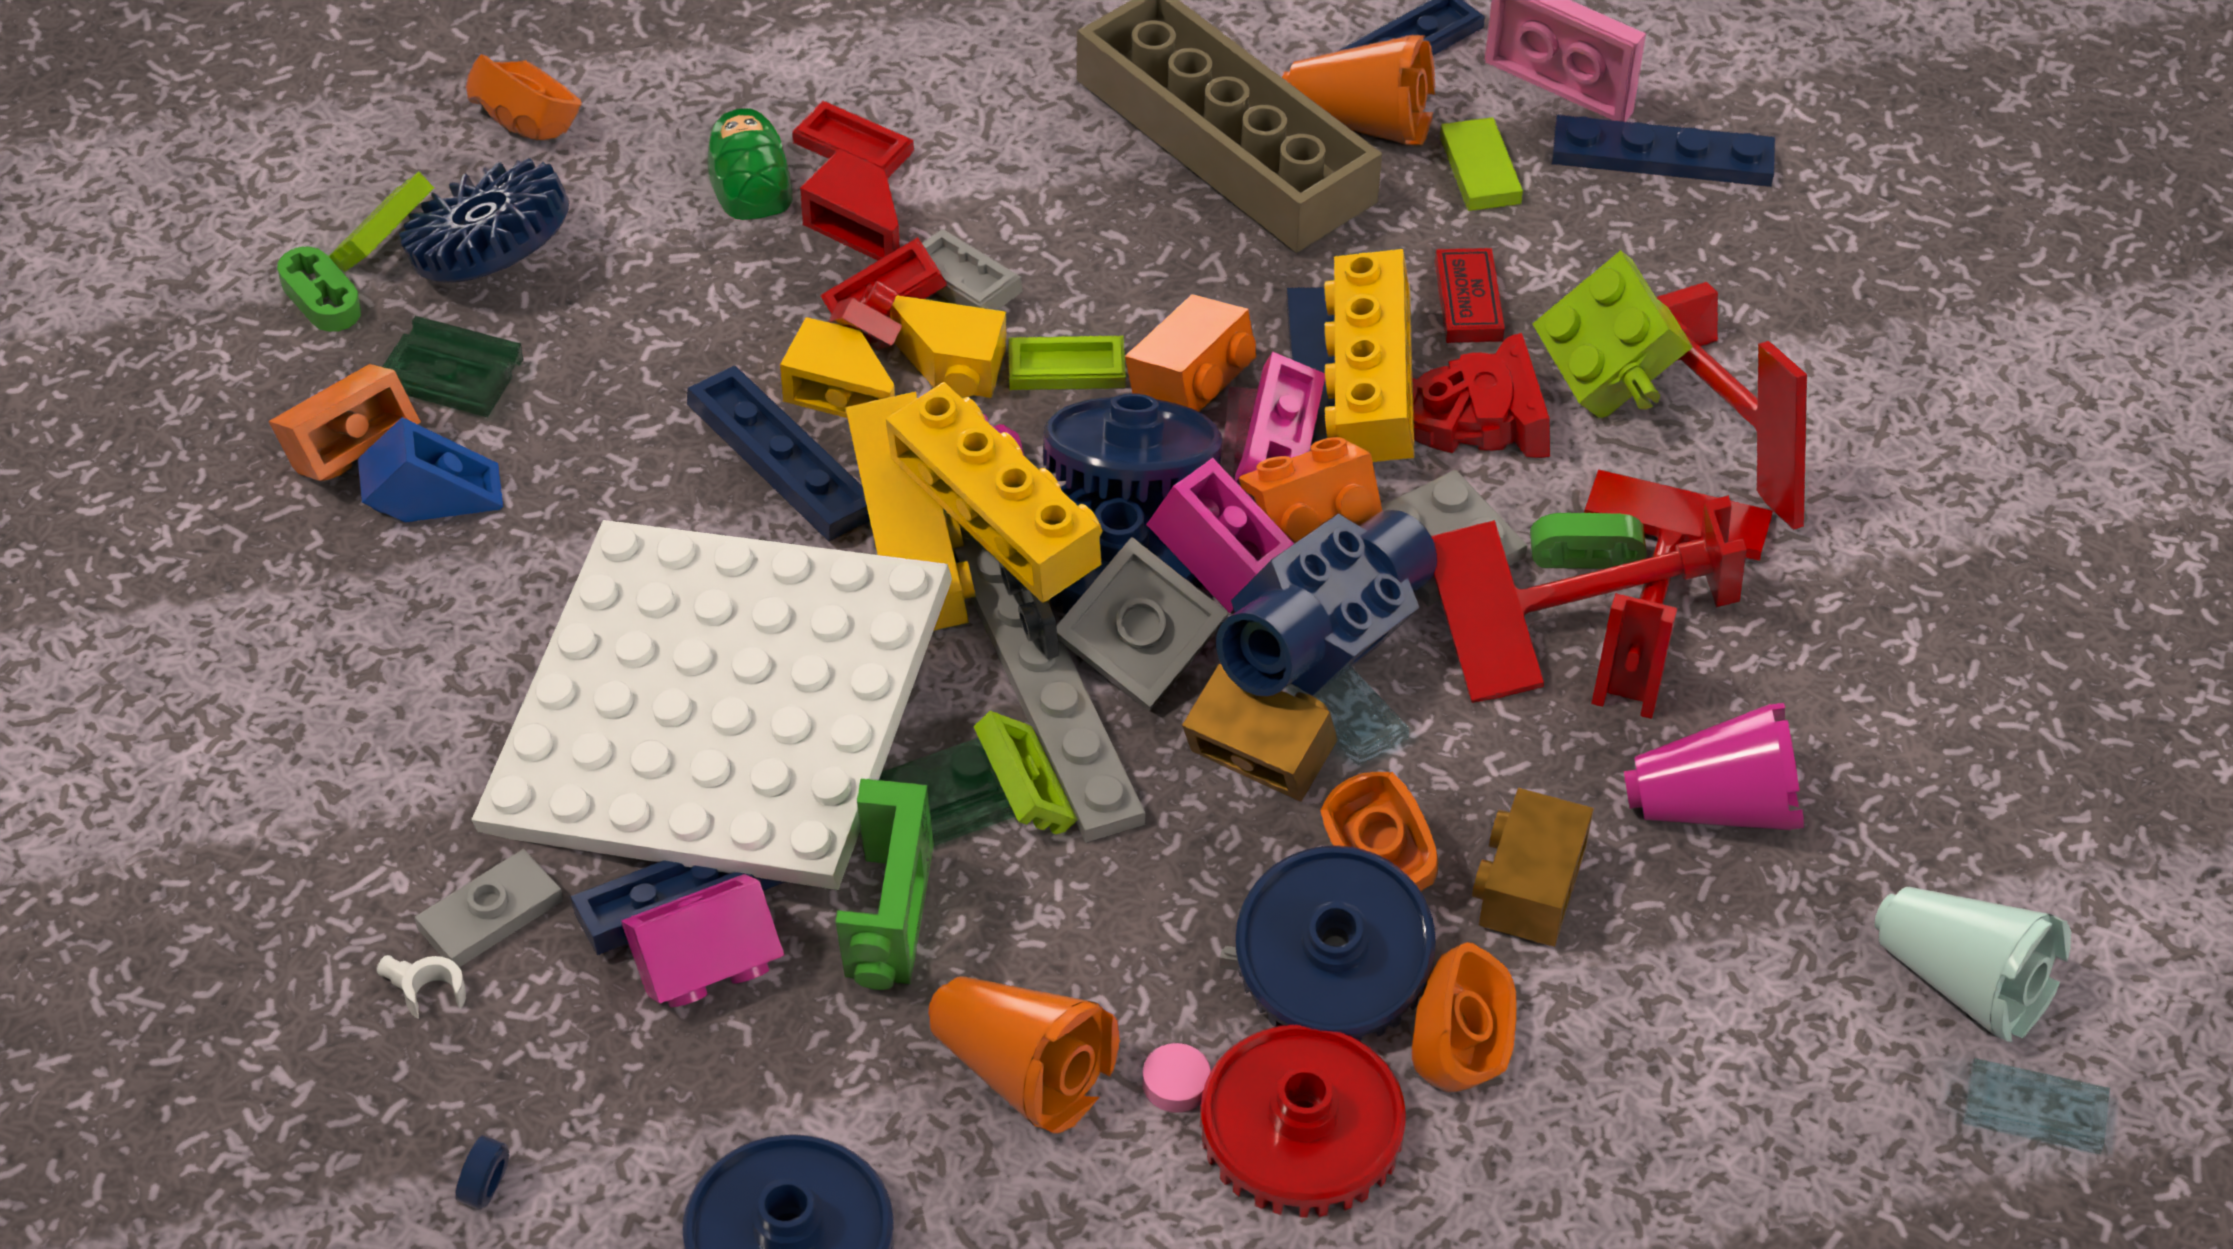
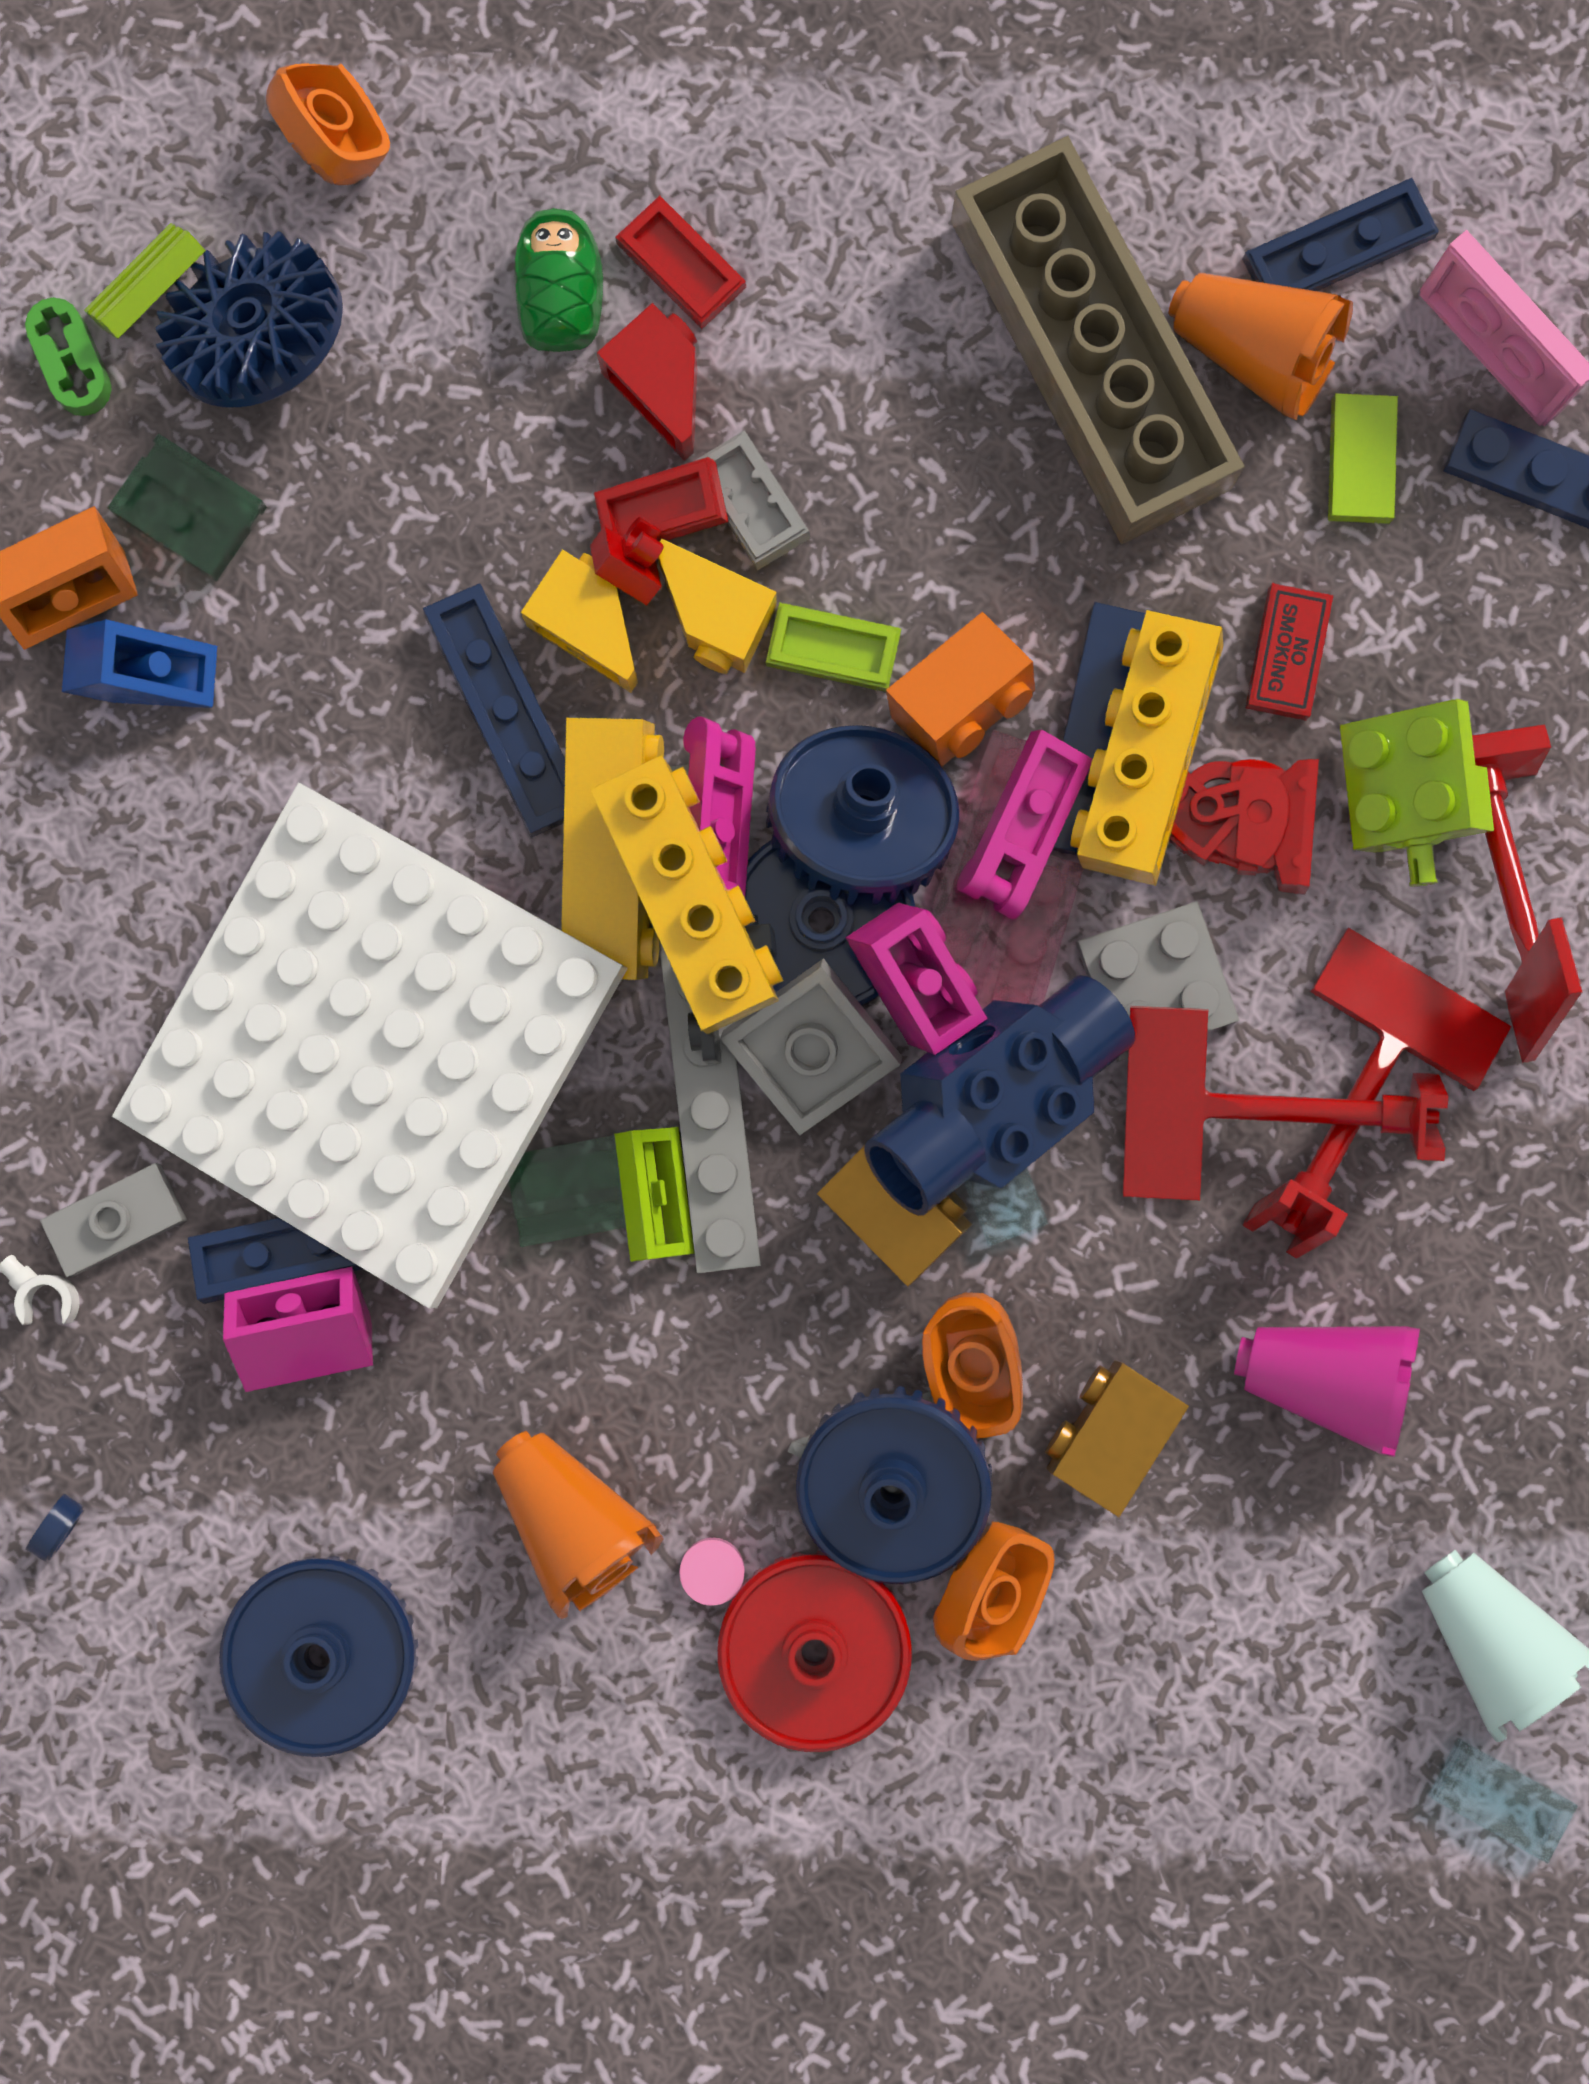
camera: 15 degrees right, 35 degrees up
bright green window [835,778,934,990] -> none
orange bracket [1239,437,1382,544] -> none
bright green beam [1530,513,1647,569] -> none

